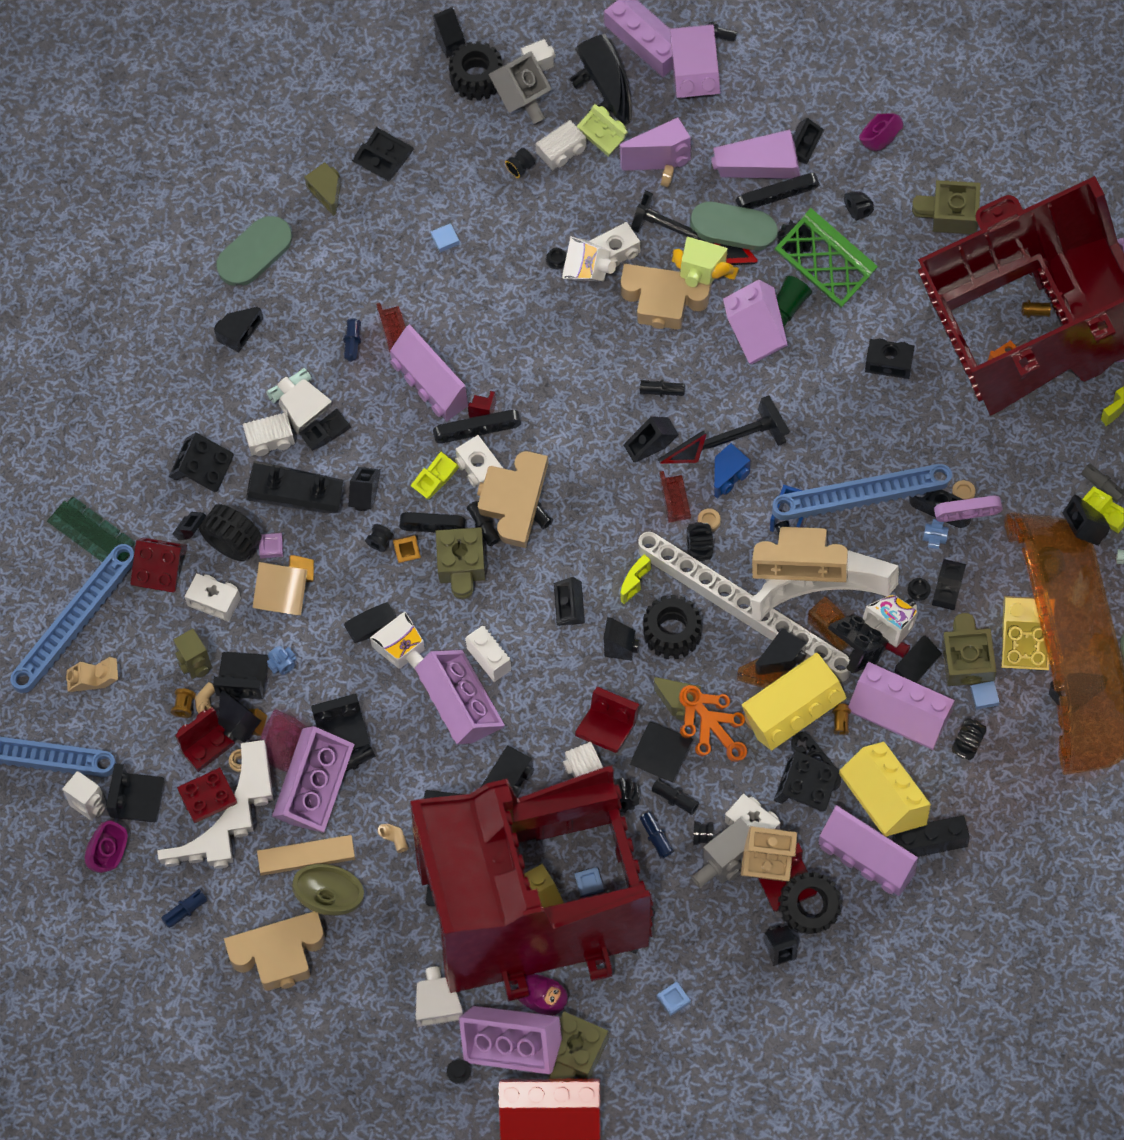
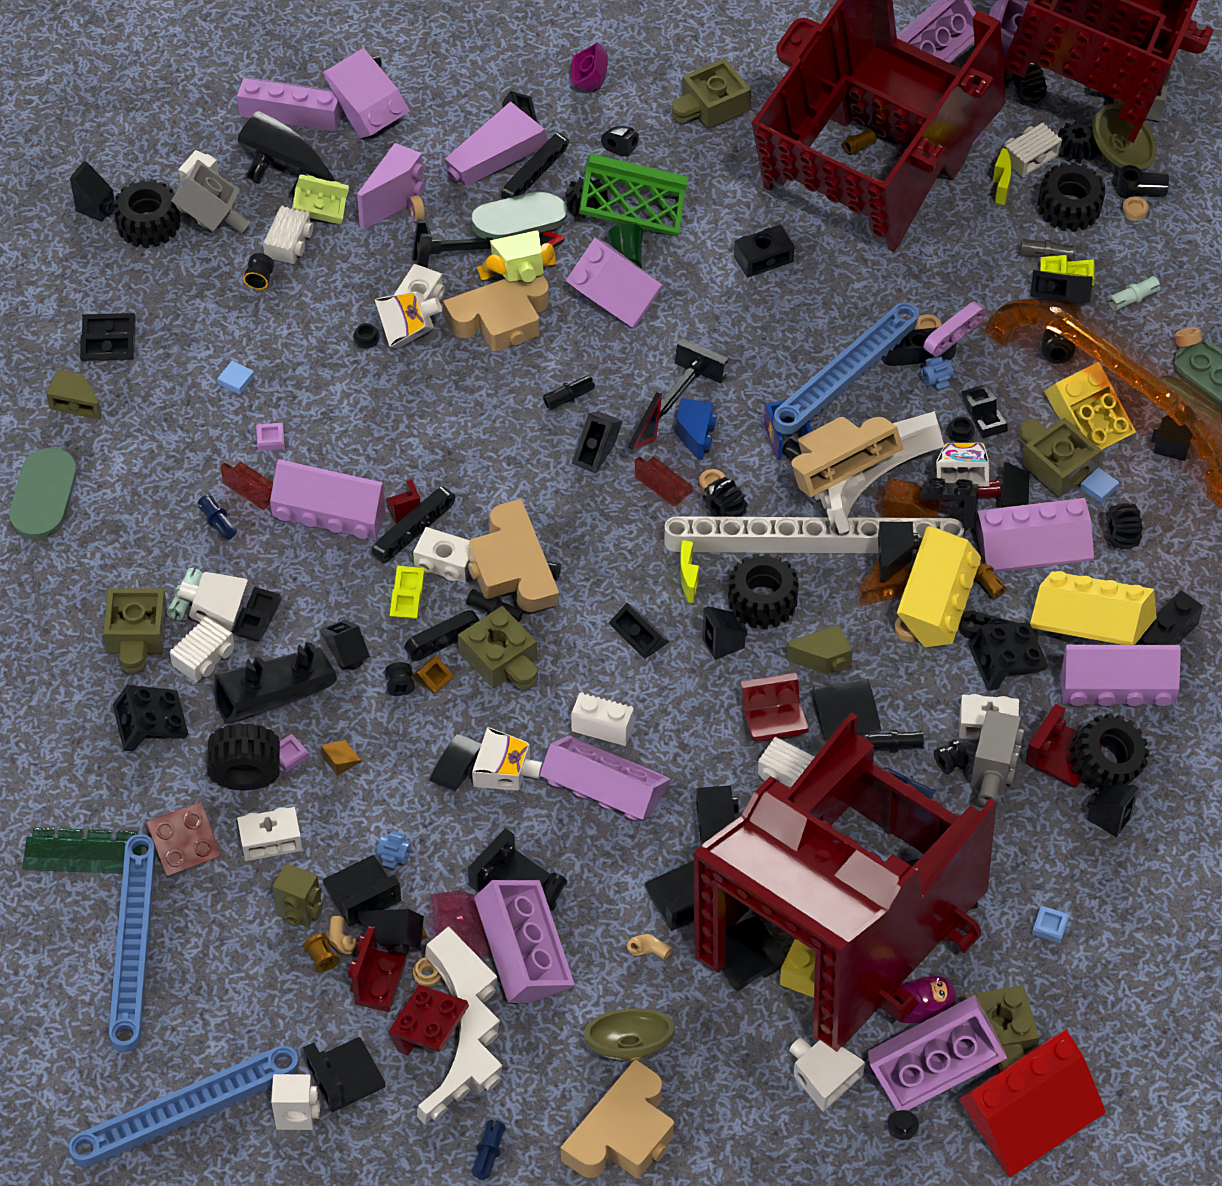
camera: 40 degrees left, 10 degrees down
tan slope [66,657,118,692] -> none
magenta piece [85,821,128,873] -> none
black slope [172,512,206,540] -> none
black slope [214,307,263,352] -> none
tan slope [252,562,307,615] -> none
tan tile [257,835,355,876] -> none
orange plant [679,685,747,762] -> none
tan slope [740,826,797,882] -> none
none -> olive brick [103,588,167,674]
none -> lavender tile [256,423,285,451]

